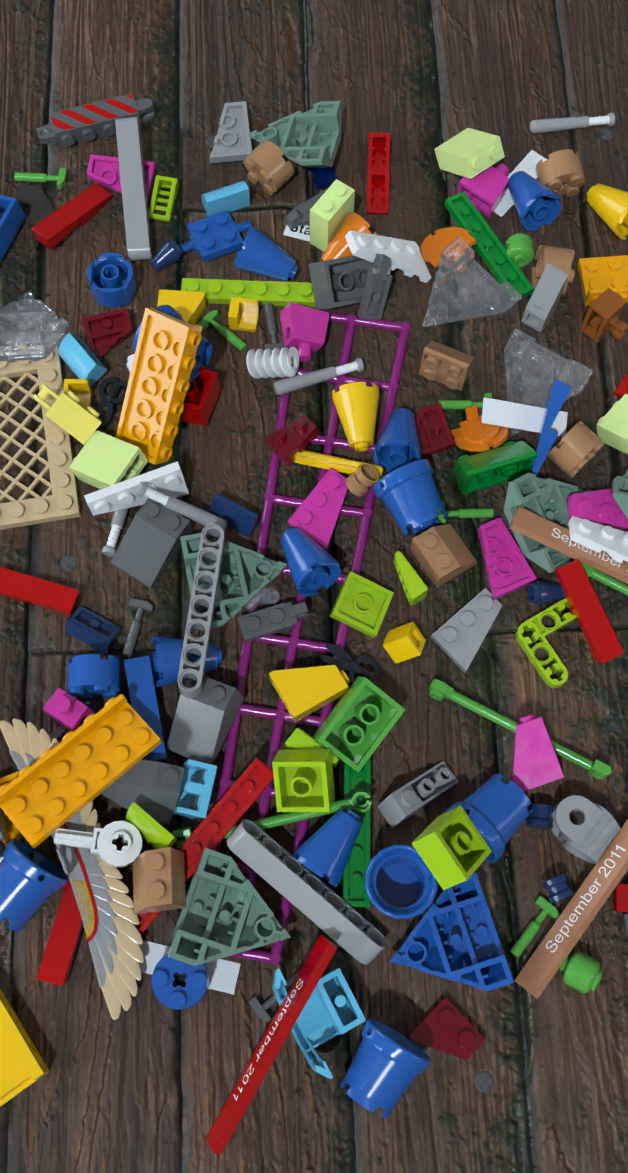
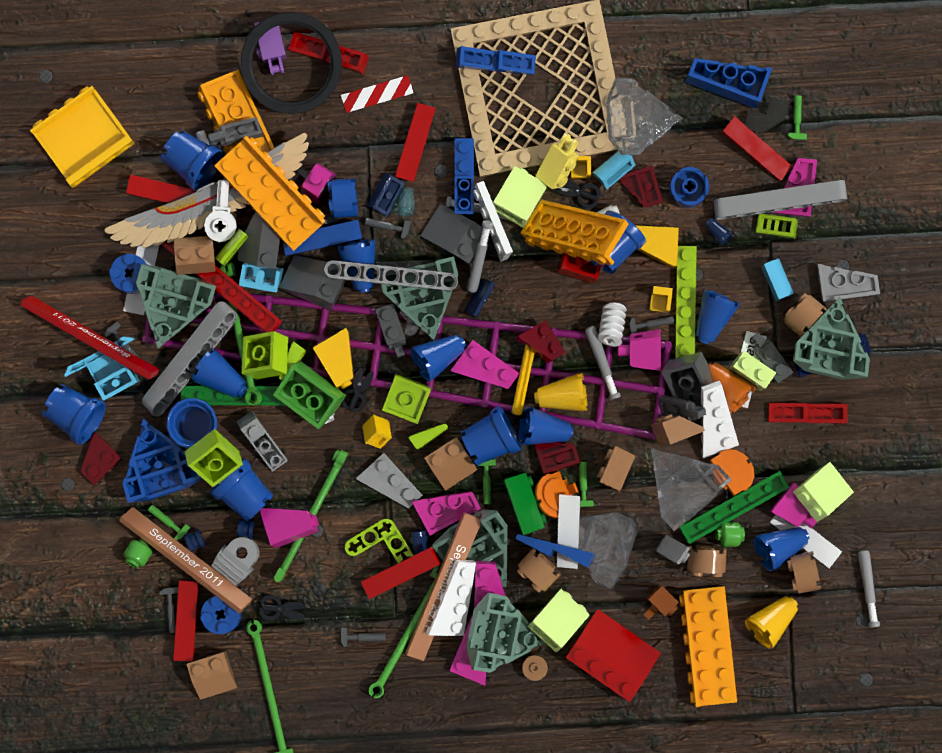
camera: 90 degrees right, 15 degrees up
dark grey hinge [36,94,155,148] -> none
blue plate [179,210,252,262] -> none
bright green piece [198,310,248,352] -> none
medium nougat wheel [346,463,379,497] -> none
none -> clear light blue cone [396,187,415,217]
none -> blue slope [455,138,474,214]
none -> medium nougat slope [651,414,705,446]

